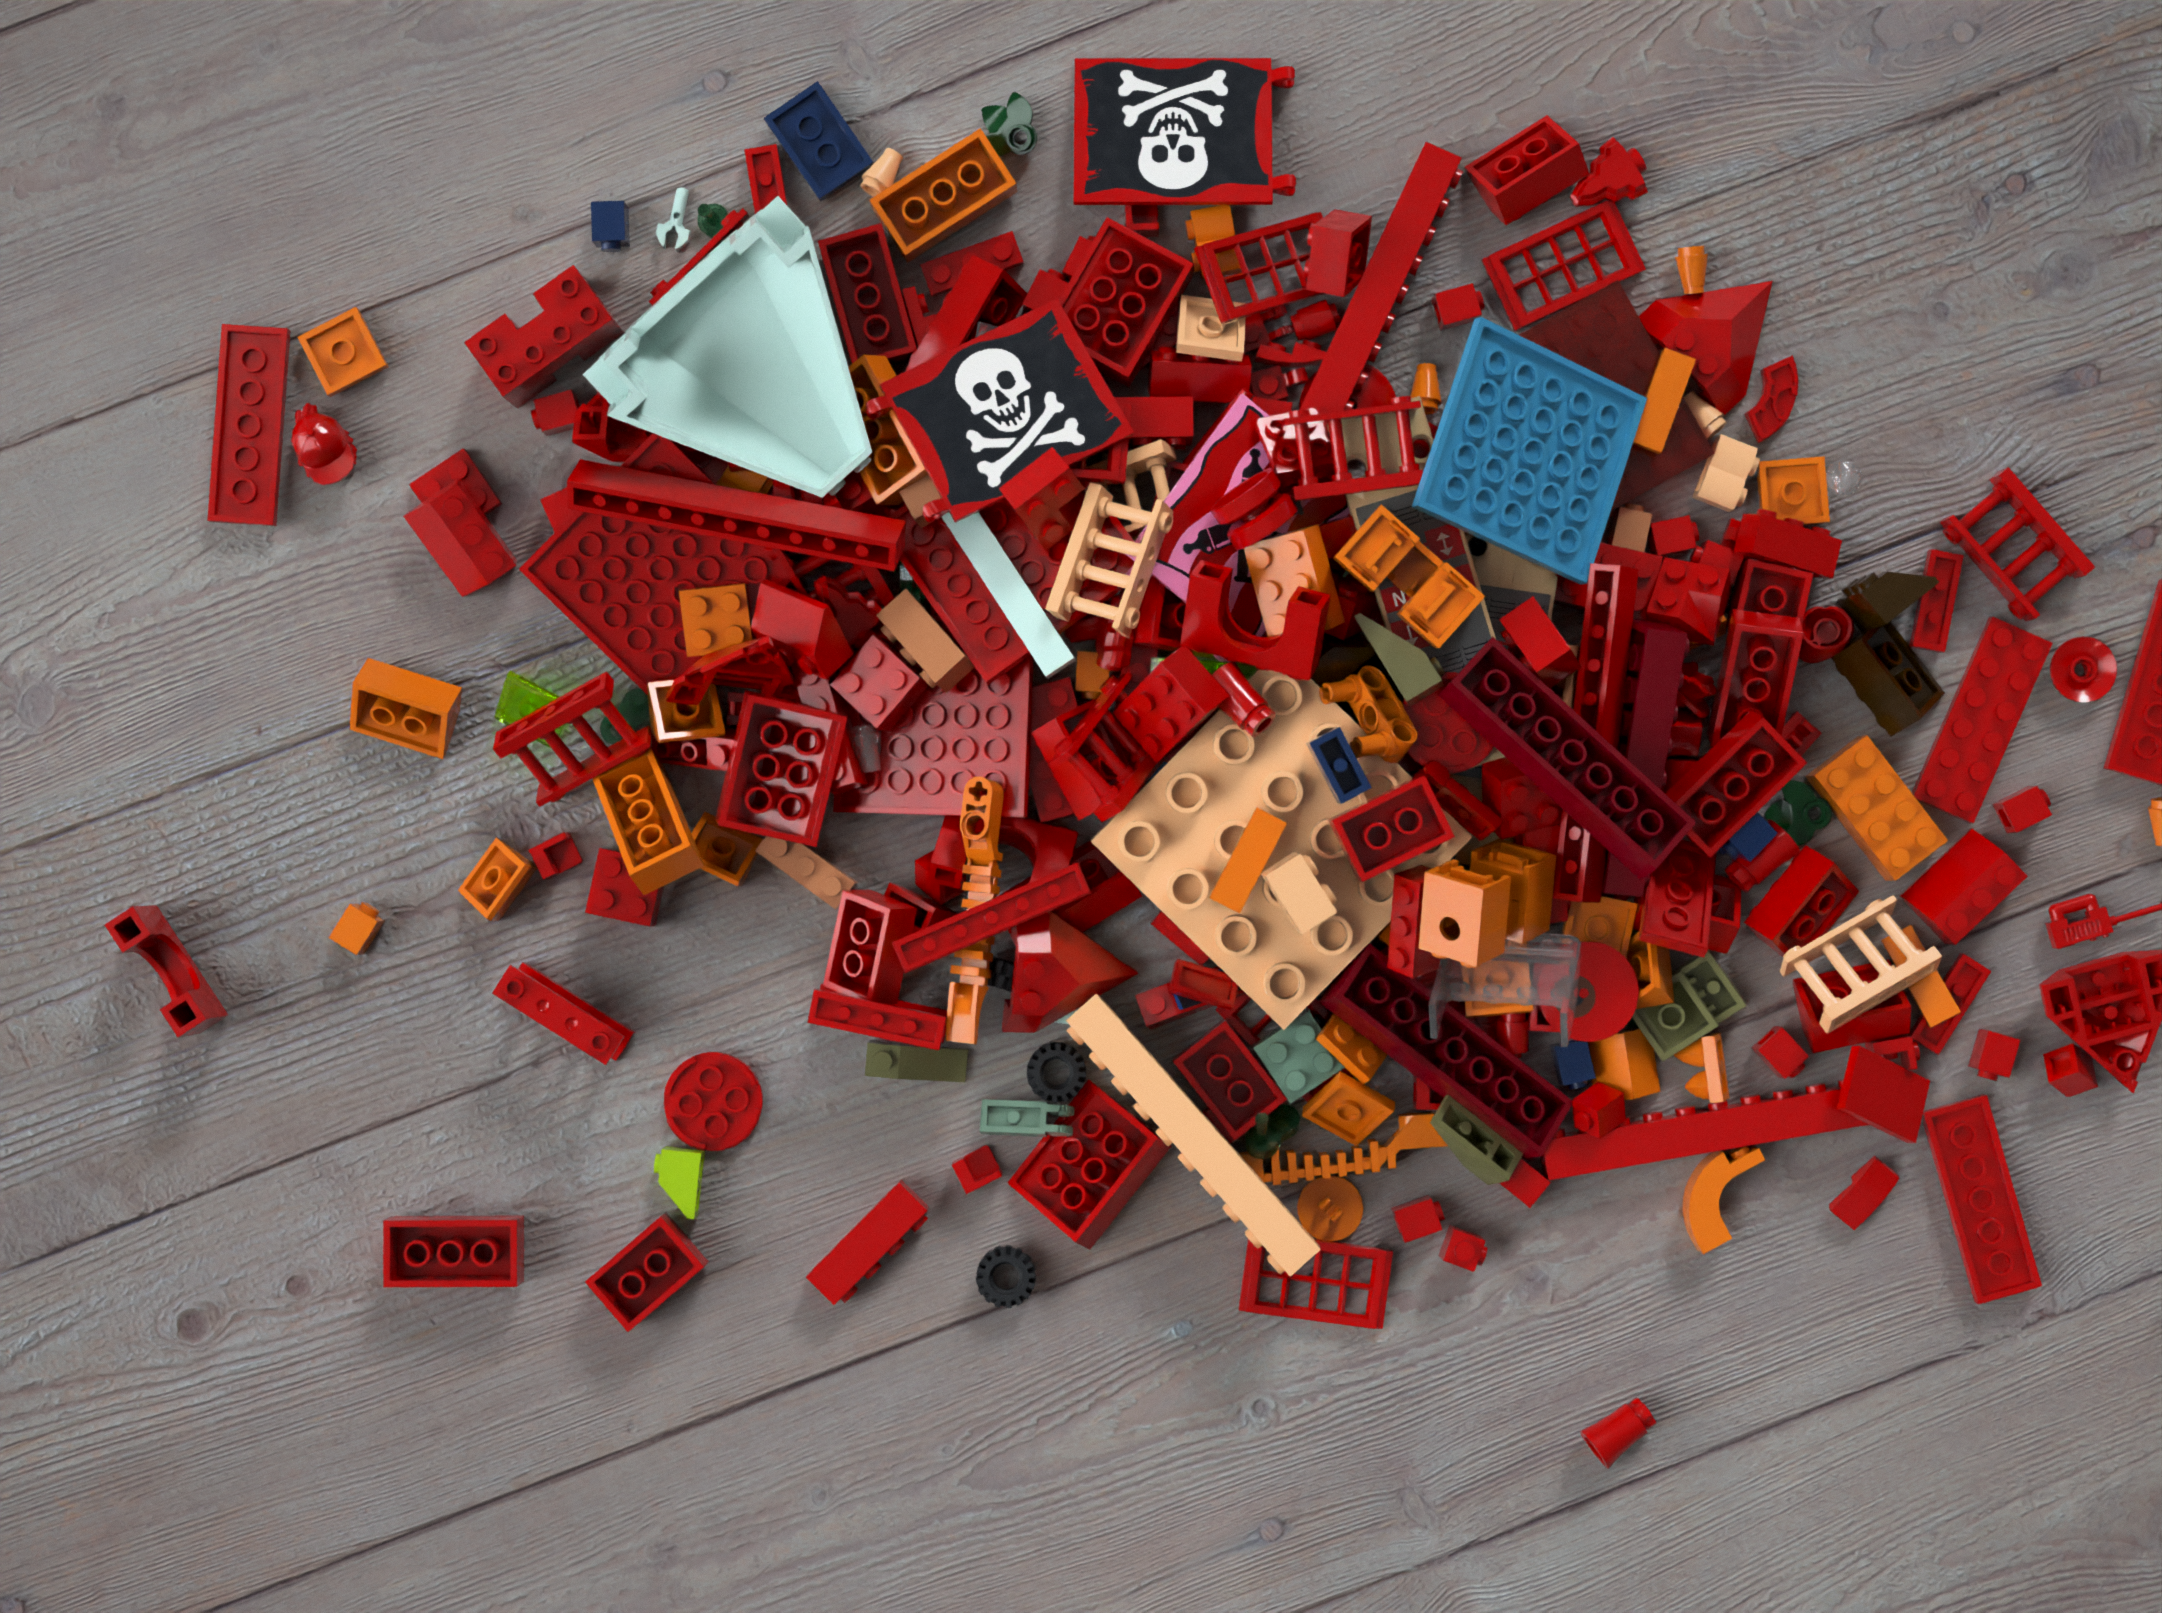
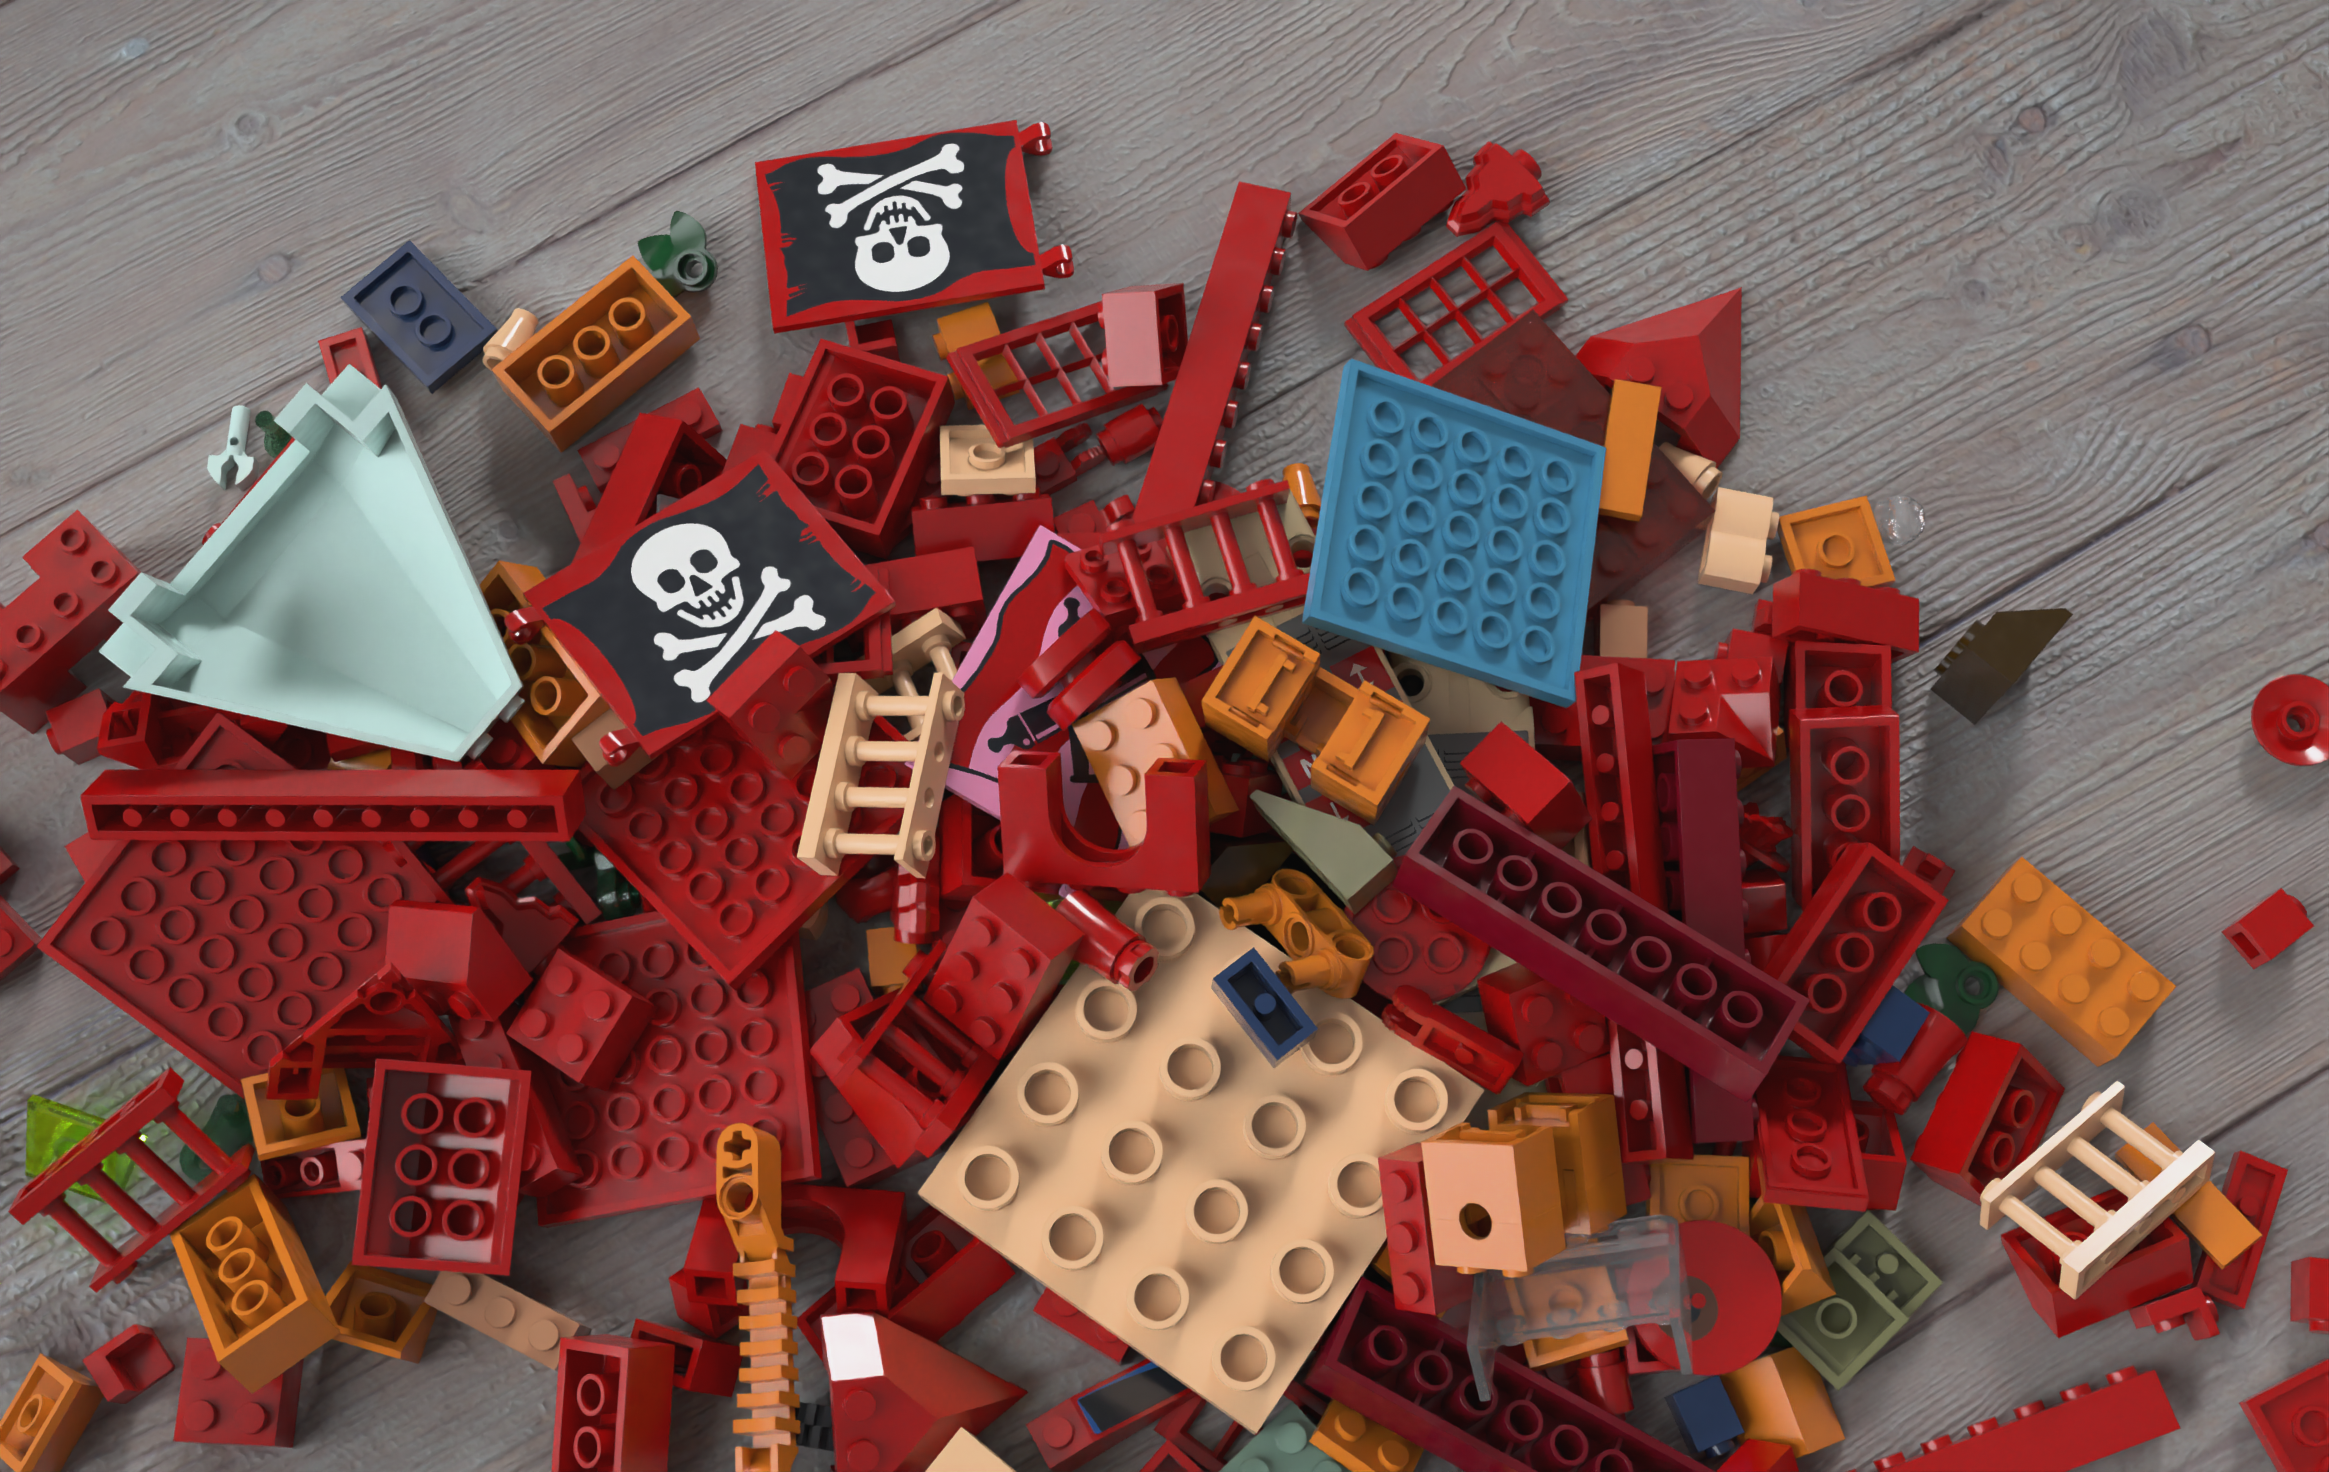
camera: 10 degrees left, 15 degrees down
dark blue brick [591,201,630,252] -> none
orange plate [679,583,753,657] -> none
red brick [818,223,917,365] -> none
clear cone [849,723,881,773] -> none
nougat brick [876,588,975,693] -> none
red tile [892,862,1091,974] -> none
light aqua tile [942,512,1076,679] -> none
red tile [1168,959,1239,1011] -> none
orange tile [1209,807,1287,914] -> none
red slope [1255,340,1326,368] -> none
light nougat brick [1261,852,1338,935] -> none
red brick [1328,775,1455,882] -> none
red brick [1431,283,1485,331] -> none
red brick [1647,515,1699,556] -> none
orange tile [1674,1033,1730,1103] -> none
orange cone [1675,246,1708,294] -> none
red tile [1744,355,1798,443] -> none
red brick [1751,1026,1810,1079] -> none
red hair [1798,606,1854,664] -> none
dark brown slope [1831,621,1945,737] -> none
red tile [1837,1046,1930,1143] -> none
red slope [1900,828,2028,945] -> none
red plate [1909,549,1964,653] -> none
red plate [1912,616,2053,824] -> none
red fence [1939,467,2095,622] -> none

